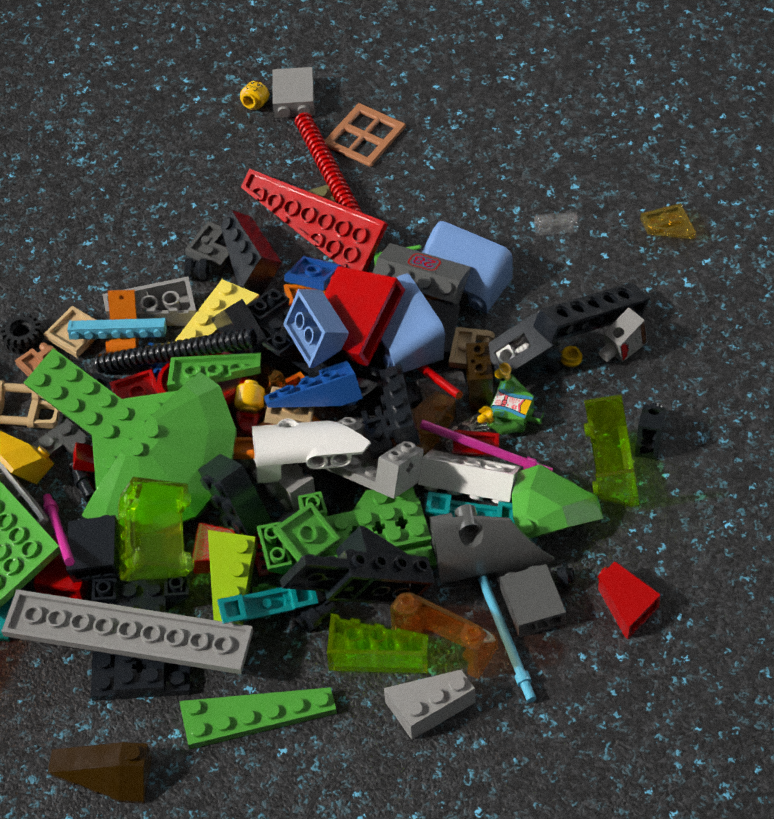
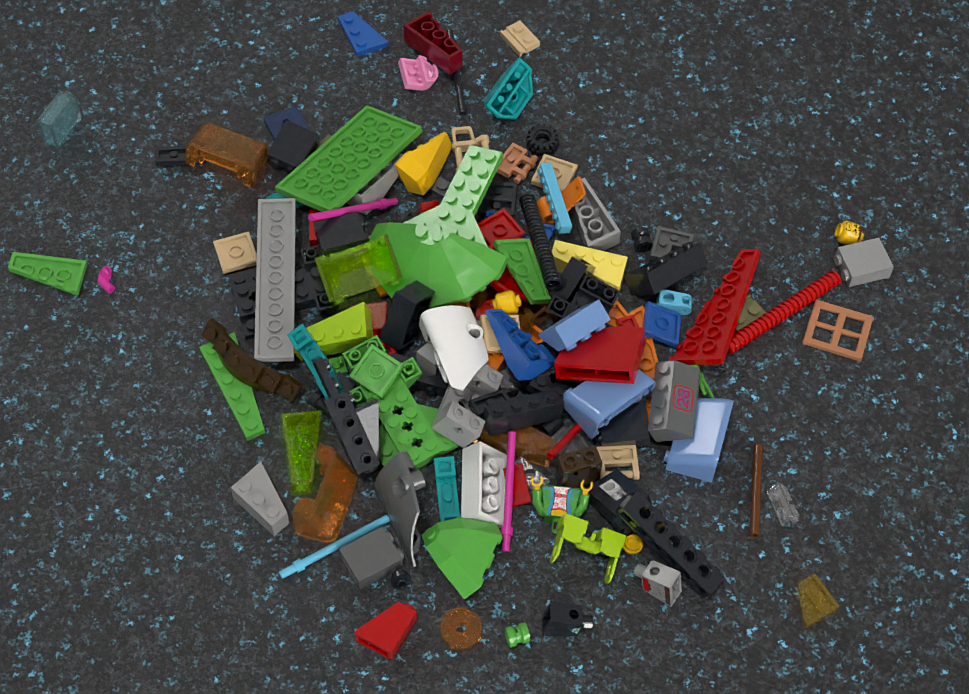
camera: 70 degrees right, 5 degrees up
dark brown wedge [47,742,152,804] -> none
clear neon green windscreen [584,394,640,508] -> none
none -> dark brown piece [201,318,303,402]
none -> tan plate [213,232,257,274]
none -> clear orange plate [440,607,482,650]
none -> bright green wheel [504,622,530,648]
none -> lime piece [550,513,626,584]
none -> medium azure leg [656,289,692,315]
none -> reddish brown piece [749,444,763,538]

